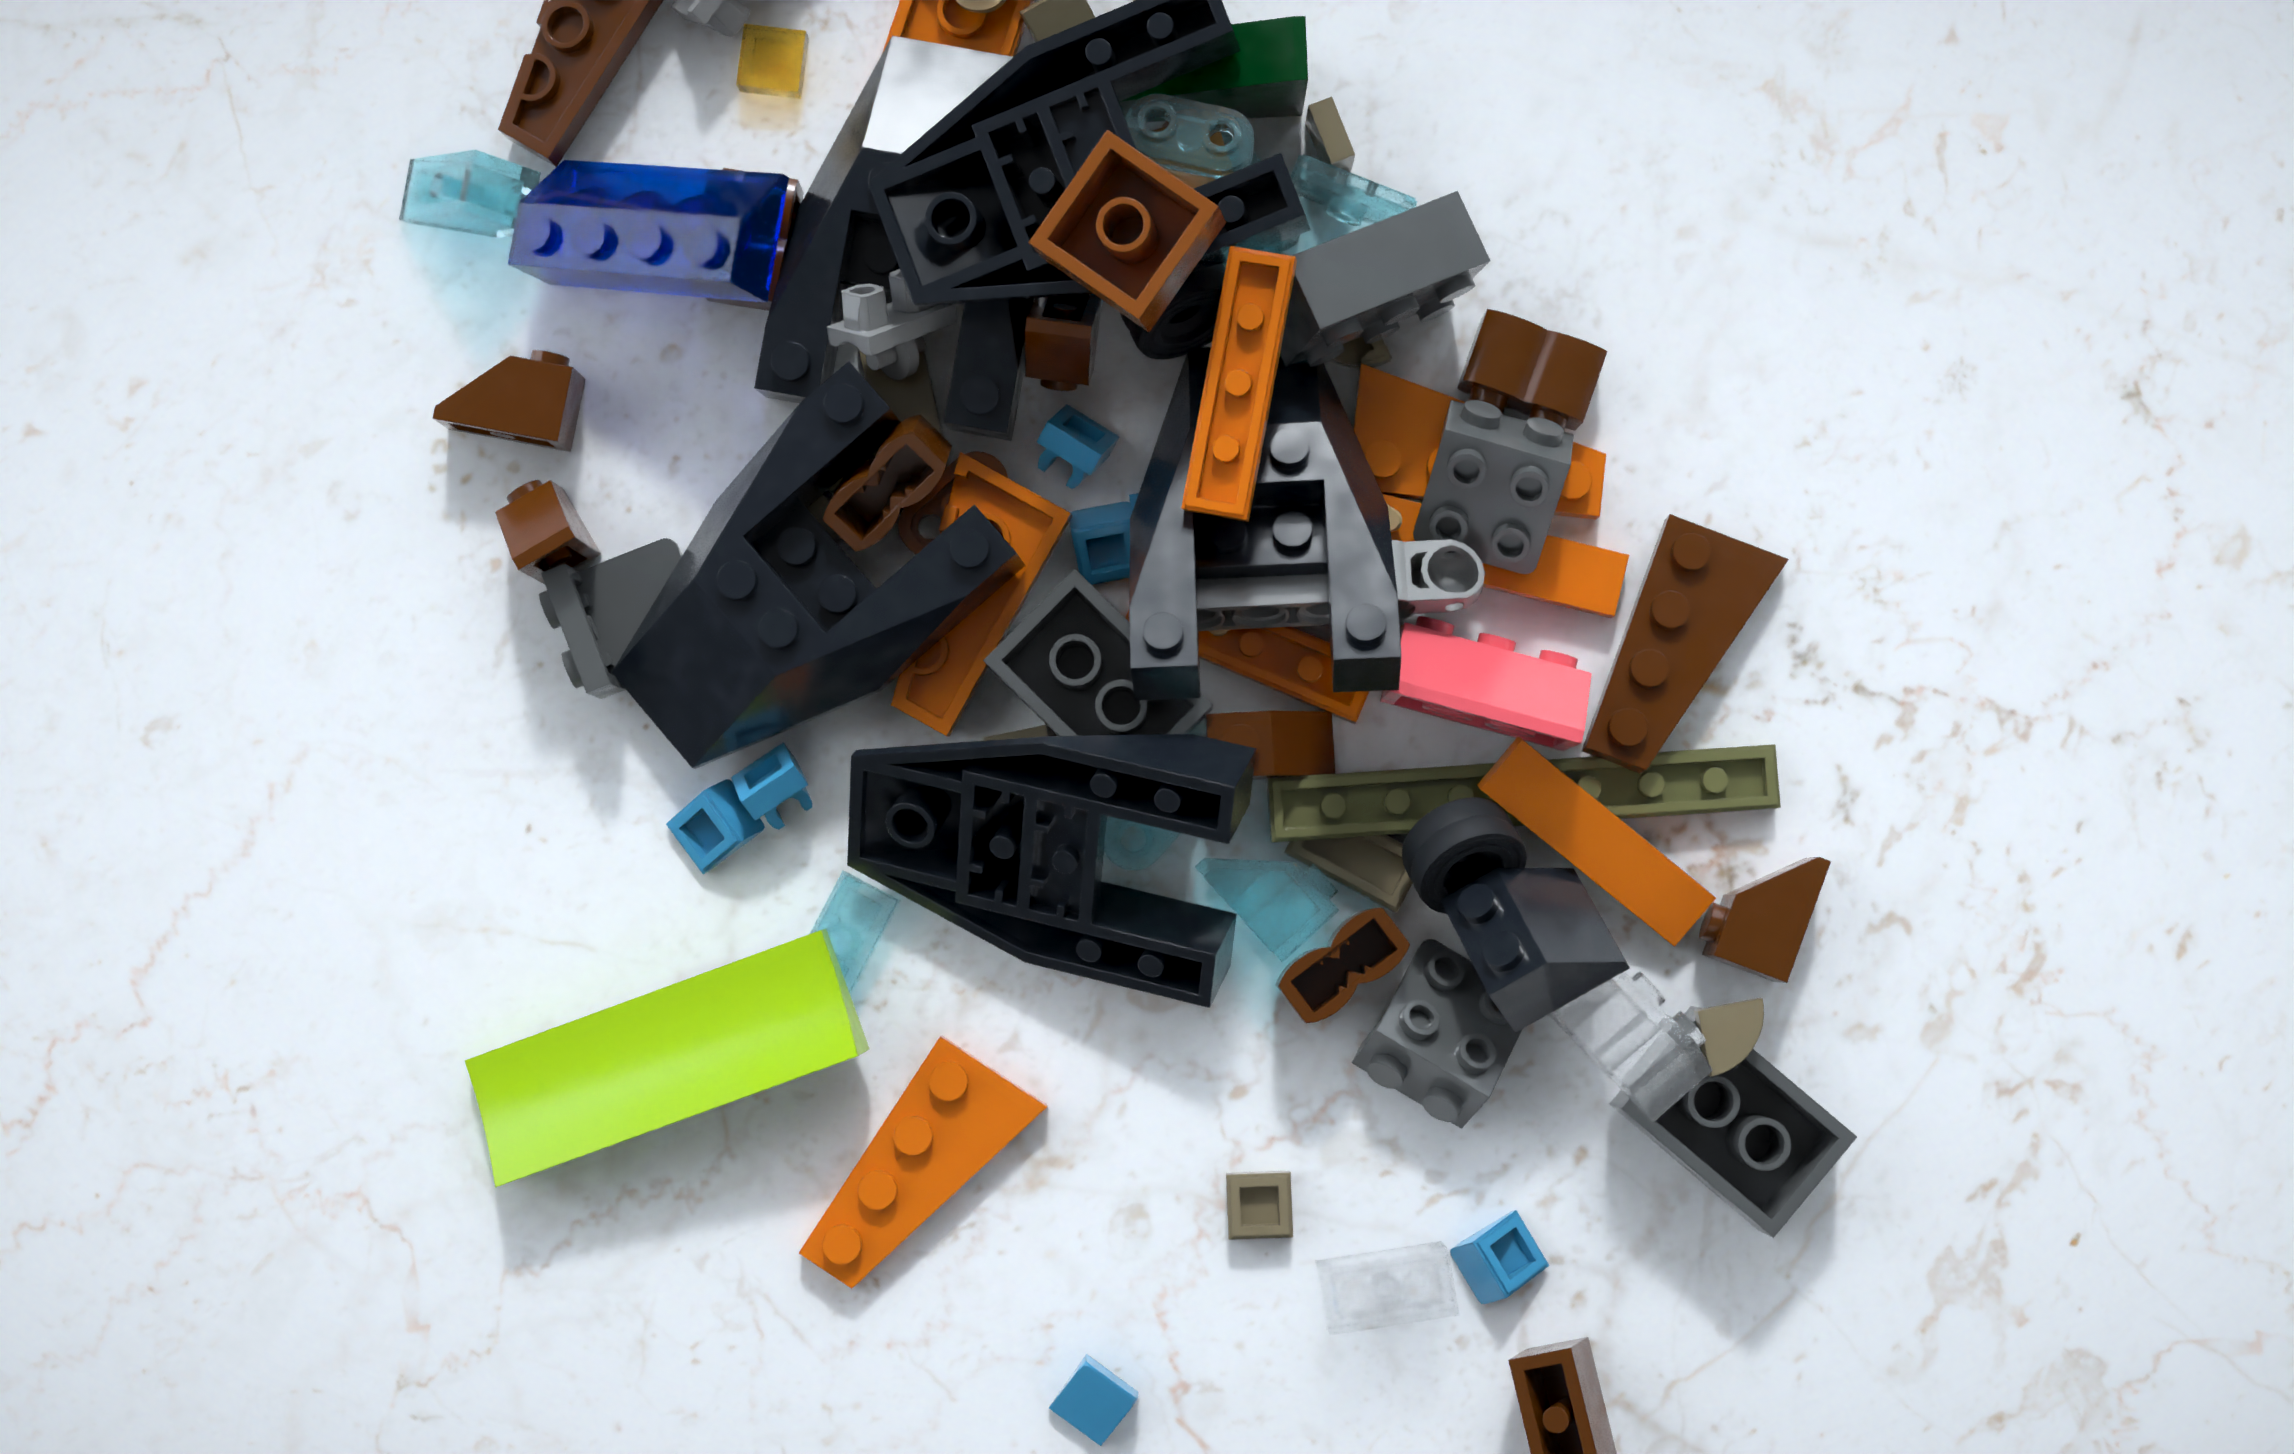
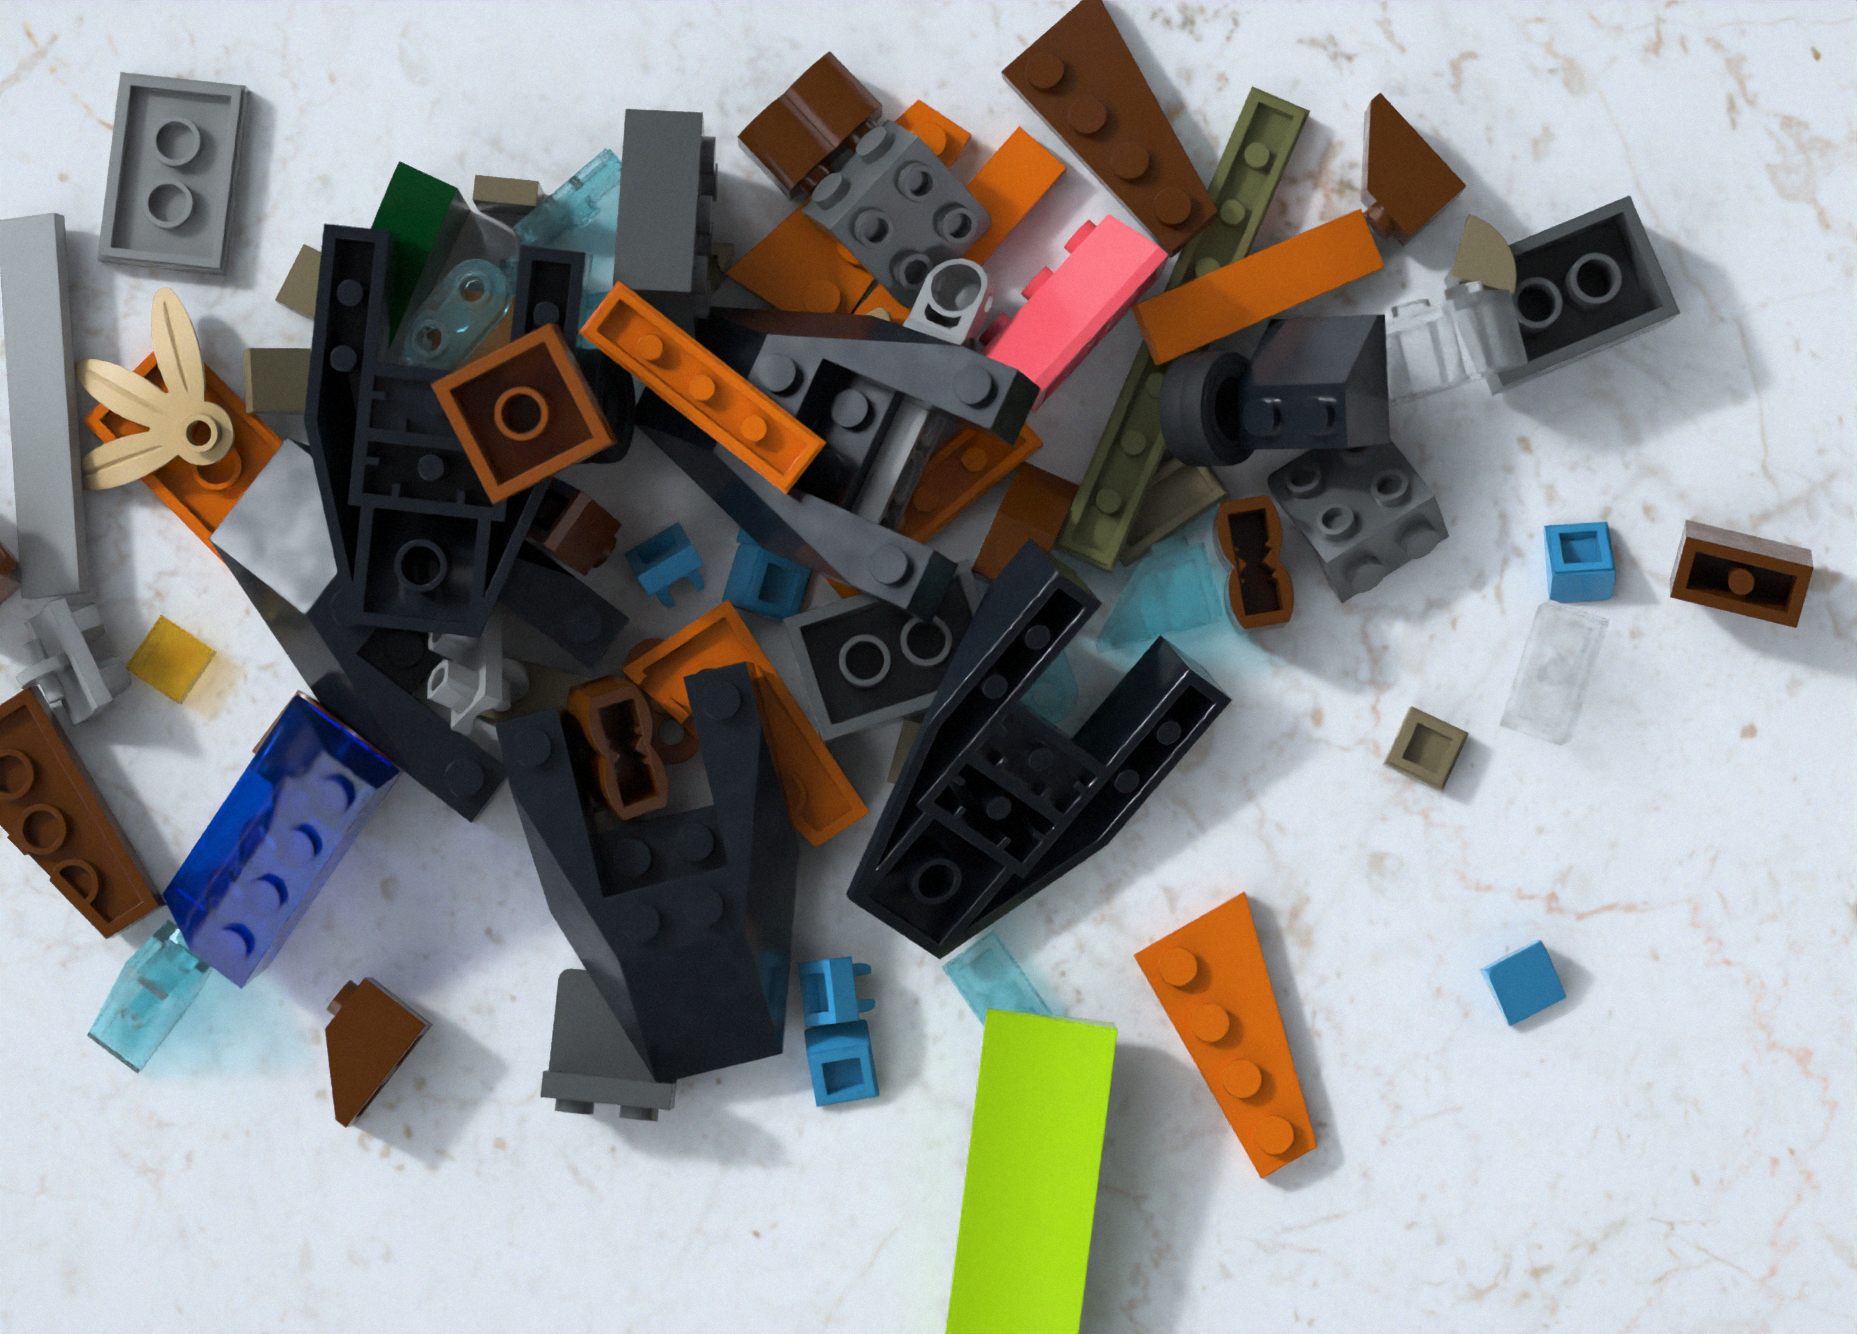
camera: 70 degrees left, 0 degrees up
reddish brown slope [495,480,601,584] -> none

